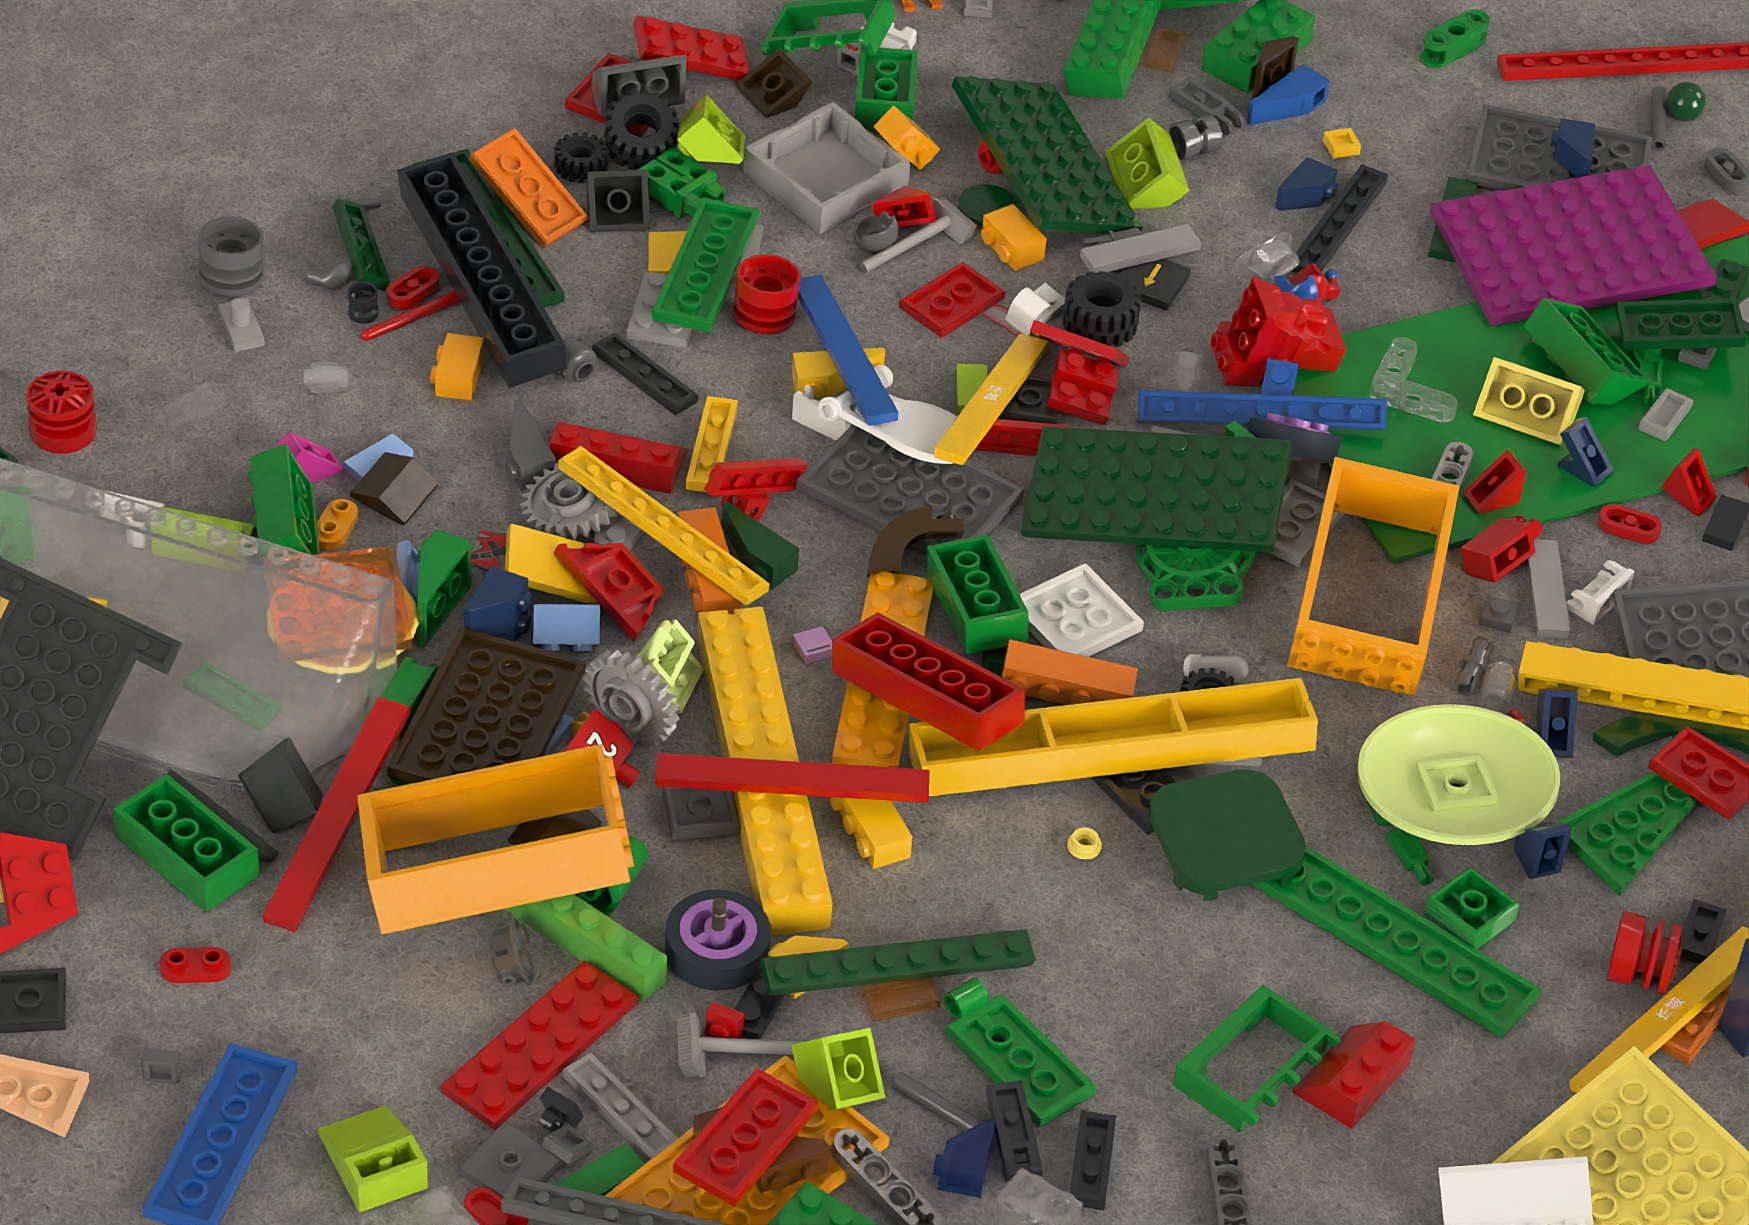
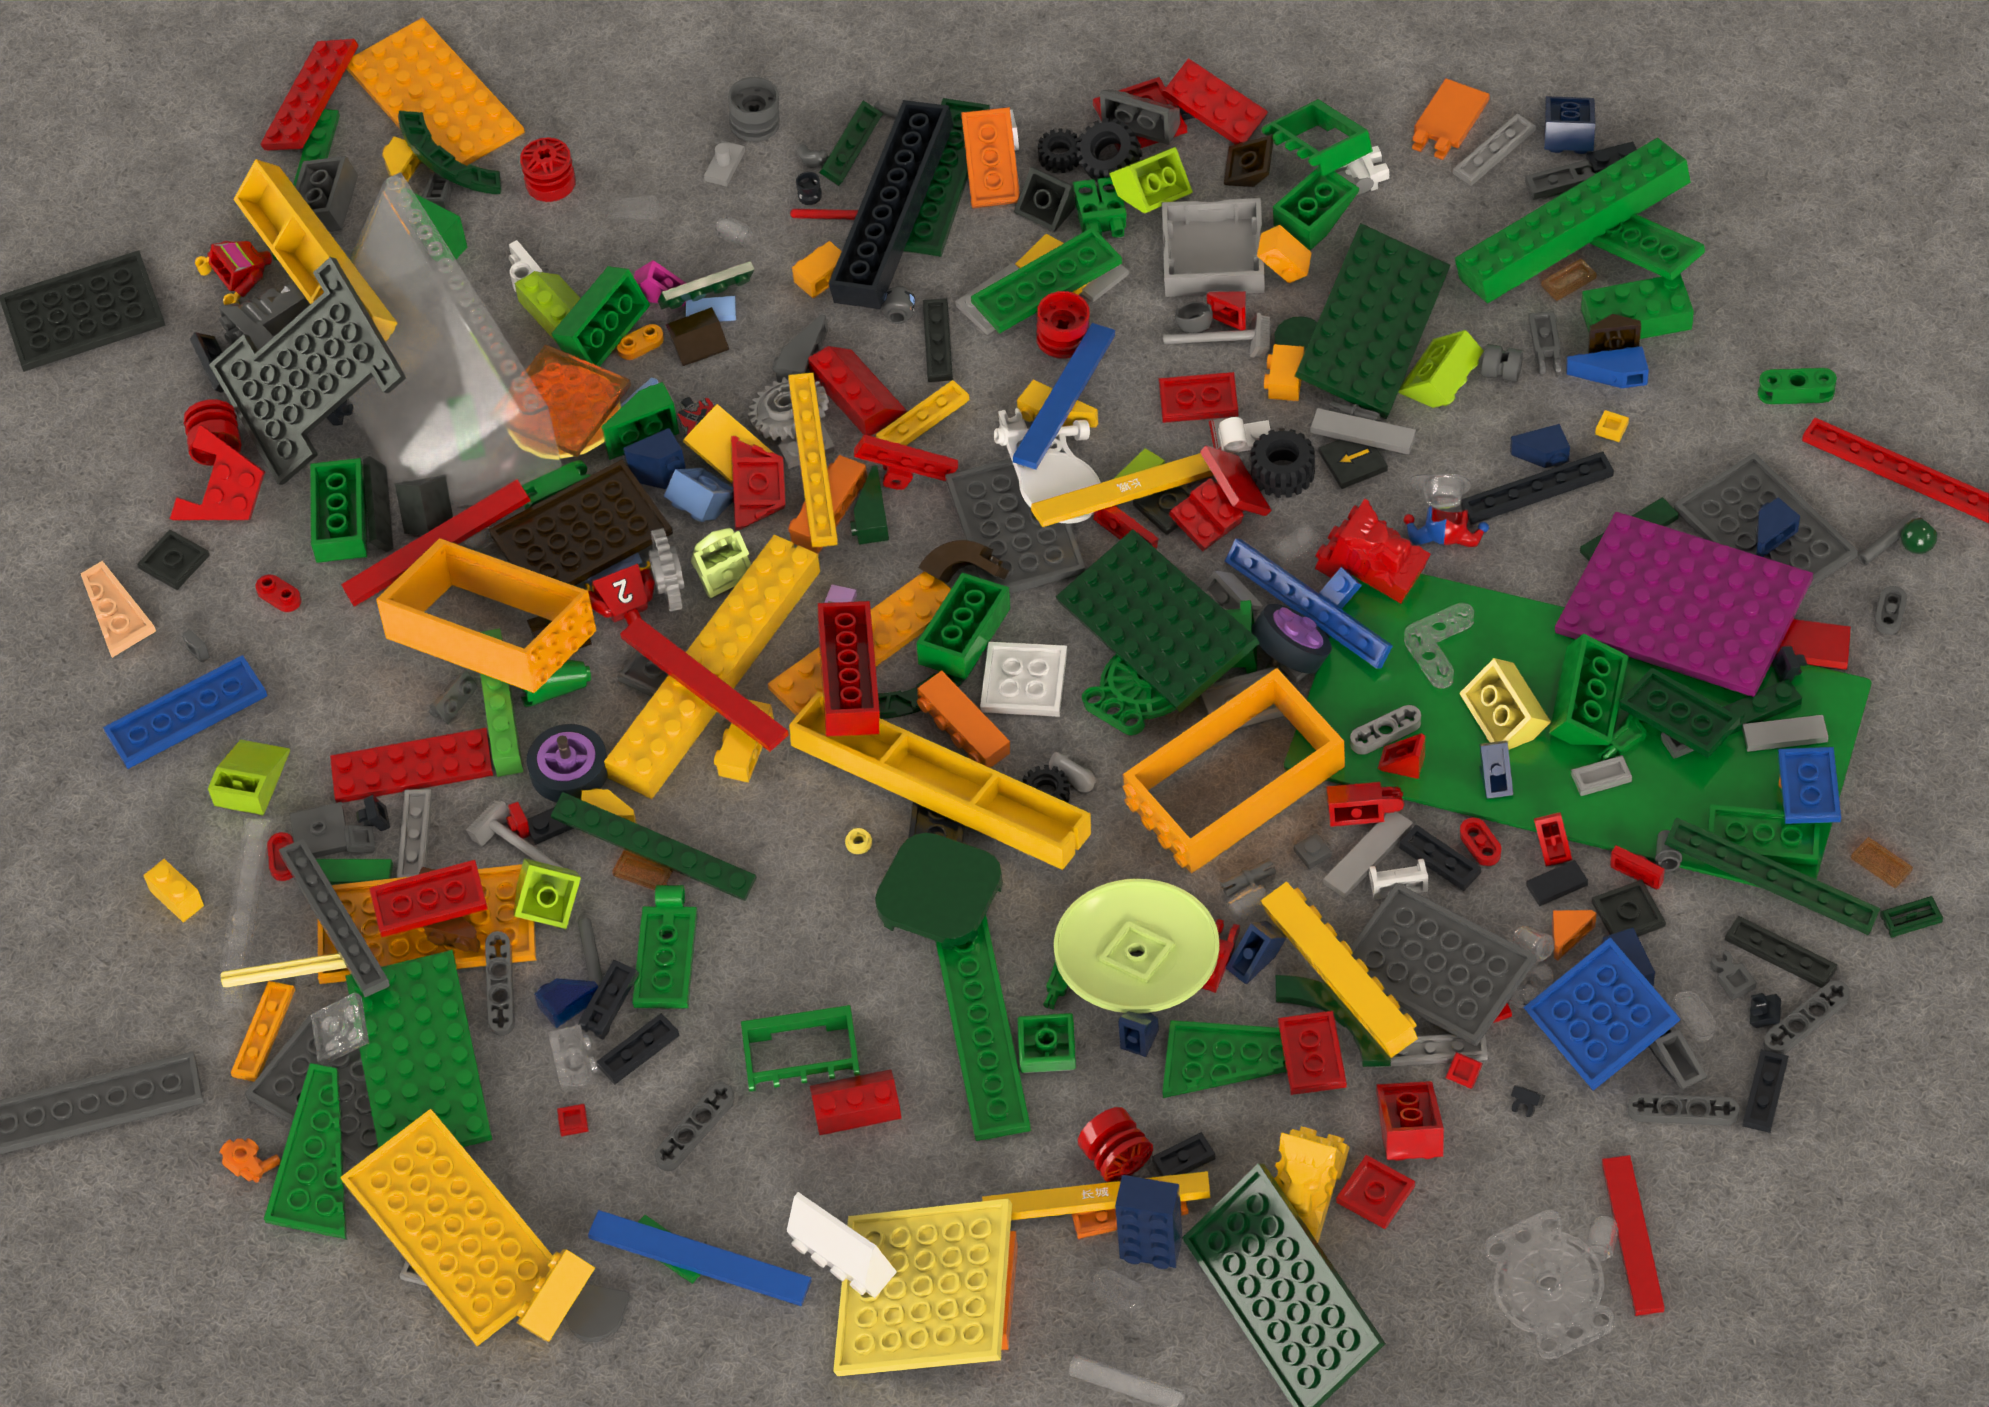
camera: 50 degrees right, 10 degrees up
red plate [387,266,439,309] -> none
none -> dark green plate [658,261,755,310]
none -> black plate [1399,825,1481,891]
none -> black tile [1772,646,1807,682]

